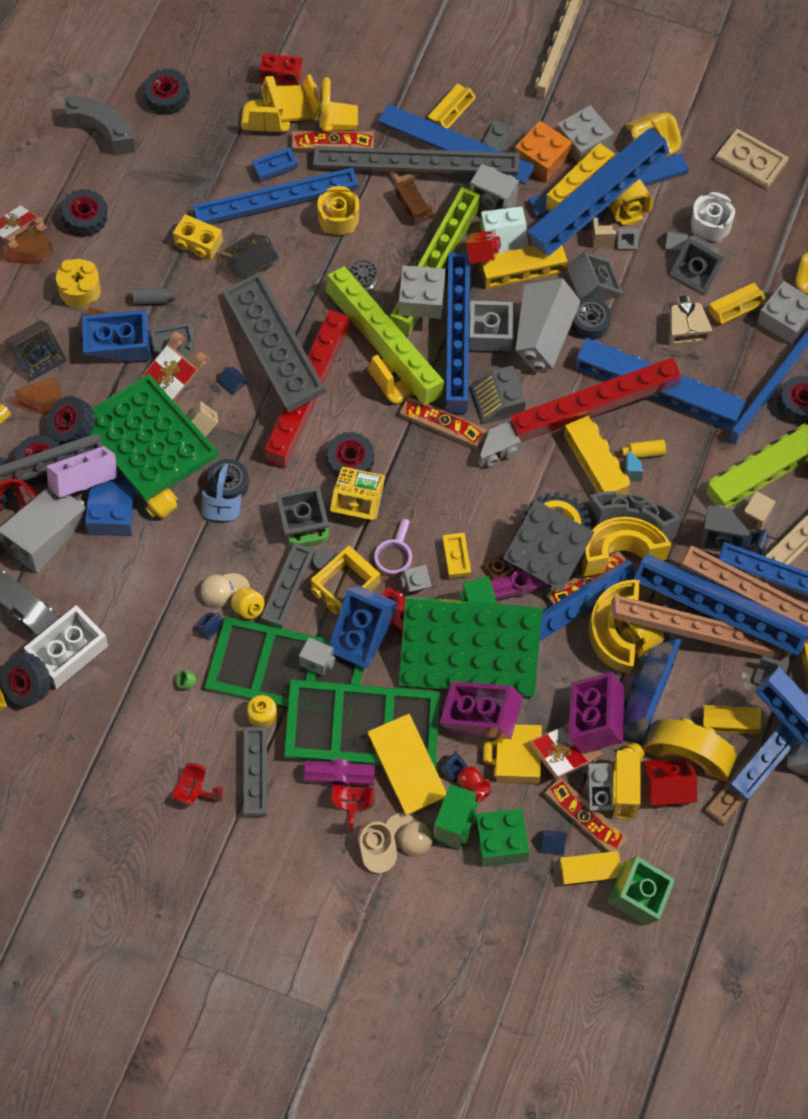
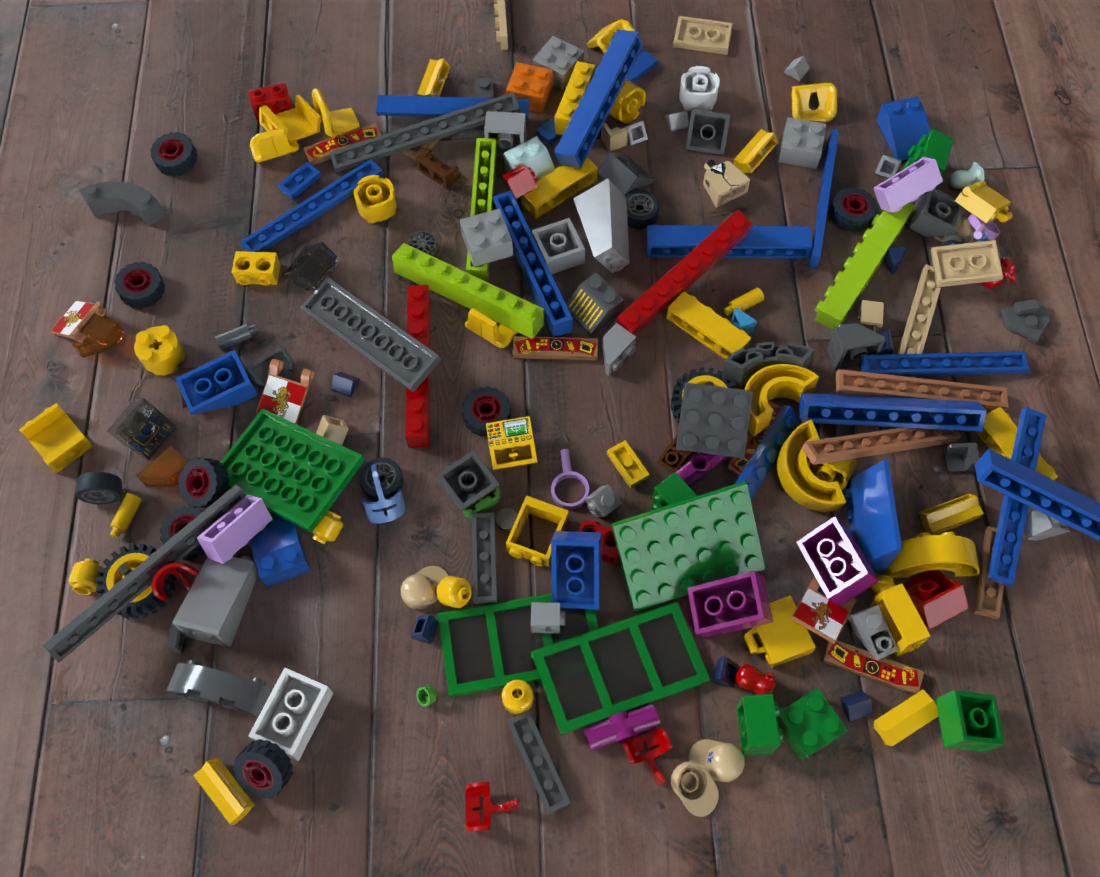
camera: 20 degrees left, 0 degrees up
yellow tile [367,714,446,816] -> none

